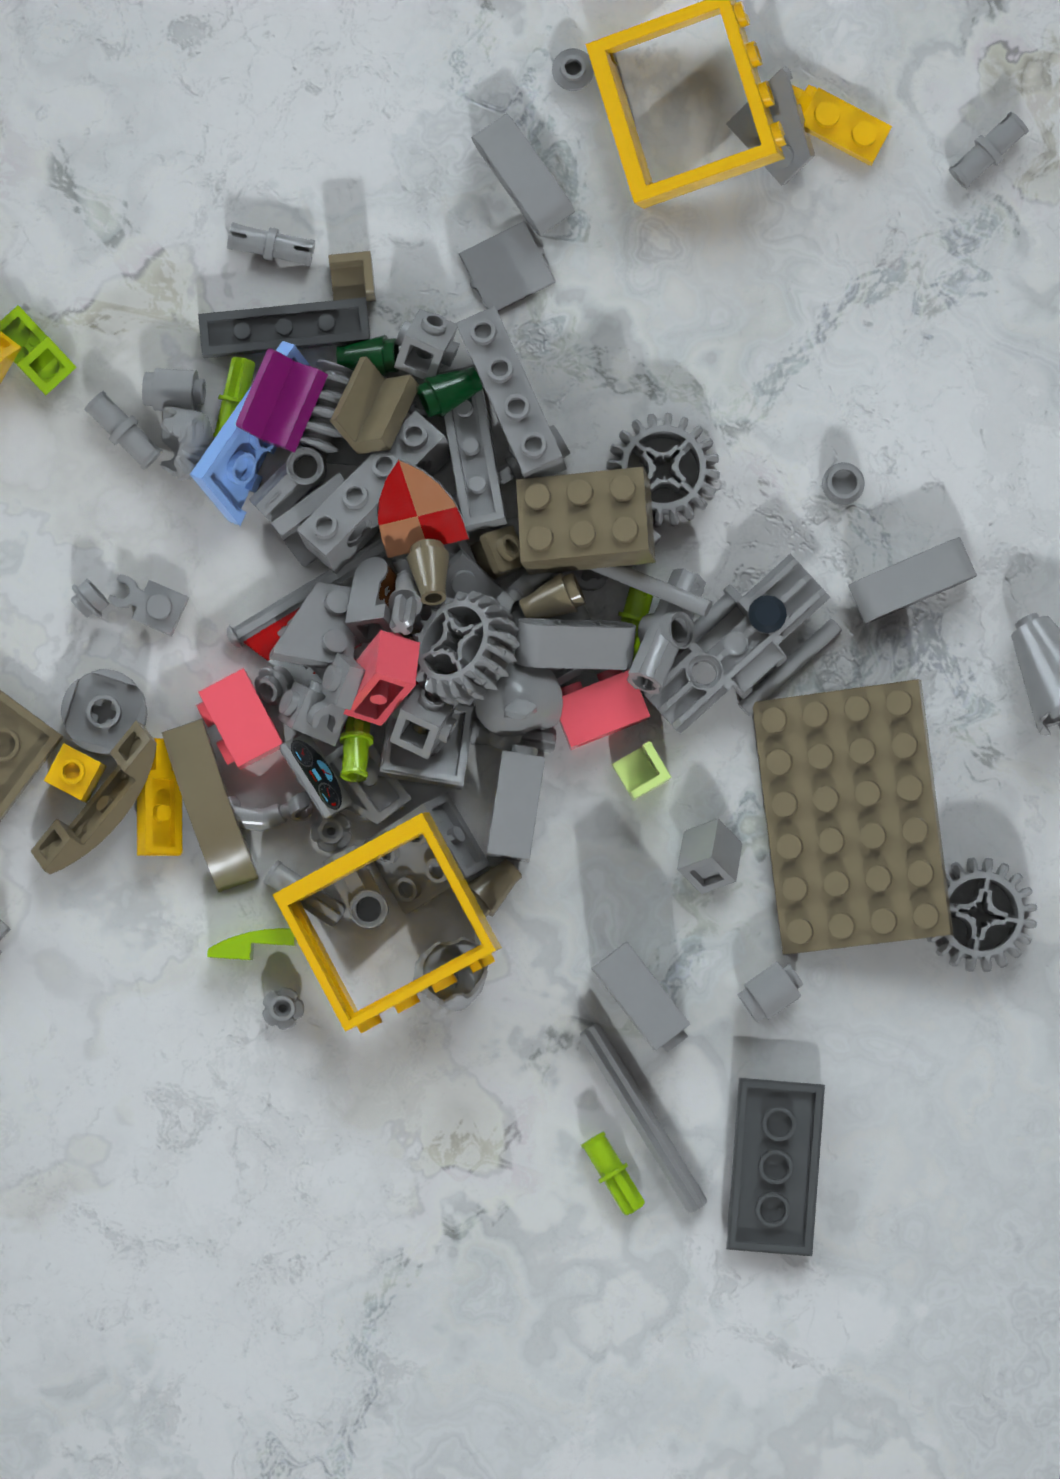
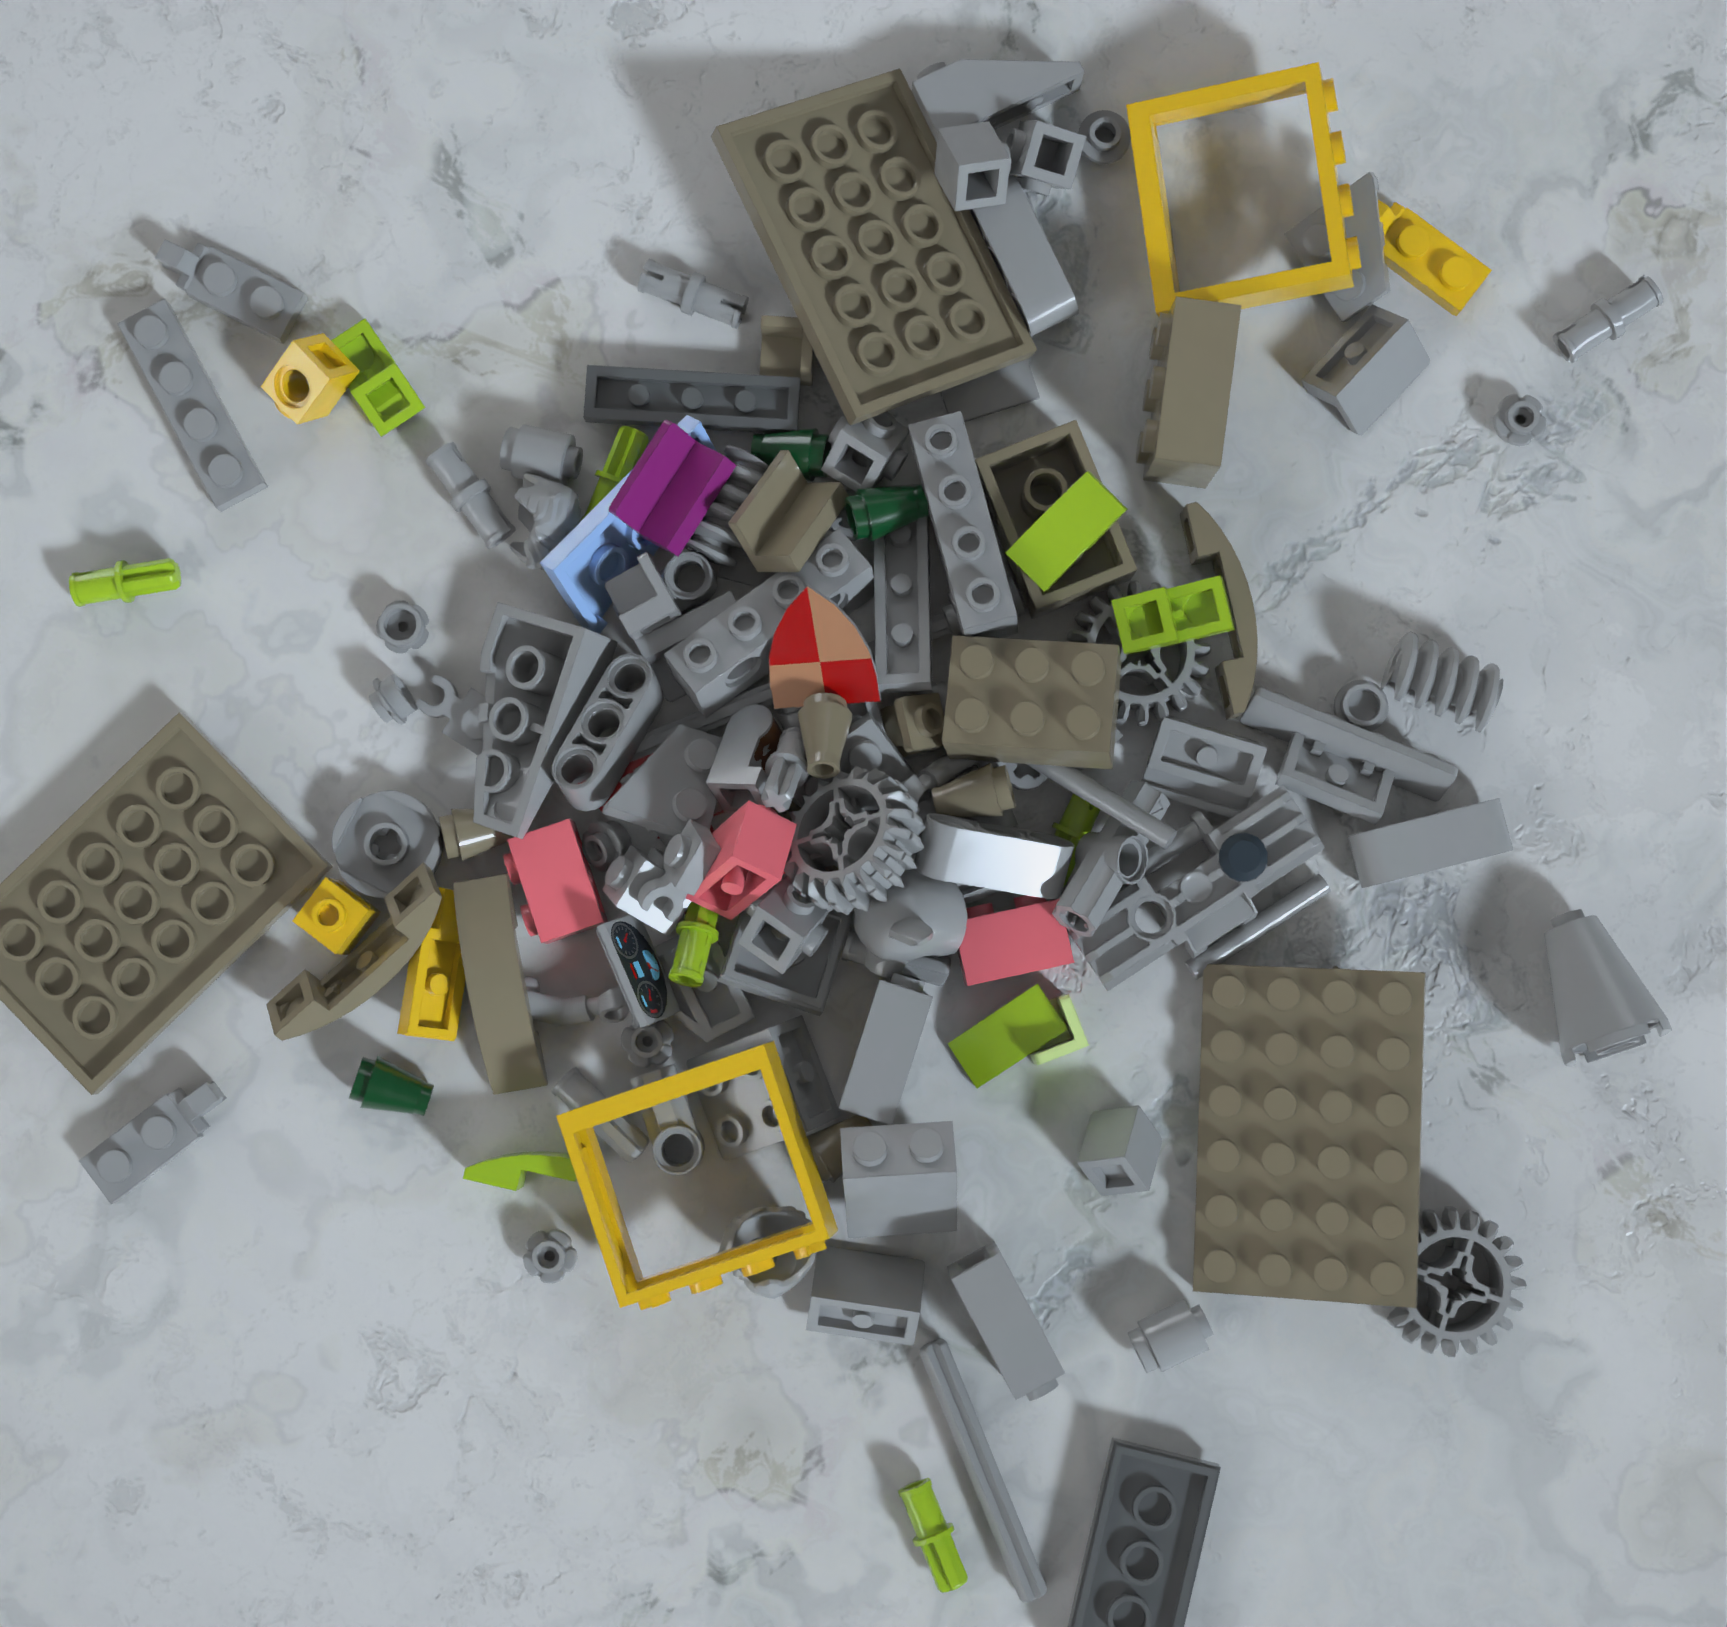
camera: 10 degrees right, 0 degrees up
none -> dark green cone [349,1056,434,1116]
none -> light grey plate [376,601,429,653]
none -> dark tan cone [439,809,514,861]
none -> light grey wedge [473,602,618,839]
none -> light grey beam [552,653,664,811]
none -> light grey panel [605,552,683,641]
none -> dark tan plate [711,68,1037,426]
none -> light grey panel [806,1246,925,1346]
none -> light grey brick [840,1121,957,1238]
none -> light grey slope [912,59,1084,143]
none -> light grey brick [934,121,1011,211]
none -> lime slope [947,983,1068,1089]
none -> dark tan brick [975,420,1138,619]
none -> lime slope [1005,471,1128,591]
none -> light grey brick [1006,120,1086,196]
none -> lime slope [1111,575,1235,654]
none -> dark tan brick [1136,296,1241,489]
none -> light grey plate [1141,715,1268,818]
none -> dark tan slope [1179,502,1258,720]
none -> light grey bracket [1240,688,1458,825]
none -> light grey panel [1301,304,1430,435]
none -> light grey piece [1380,632,1504,732]
none -> light grey plate [1493,394,1546,446]

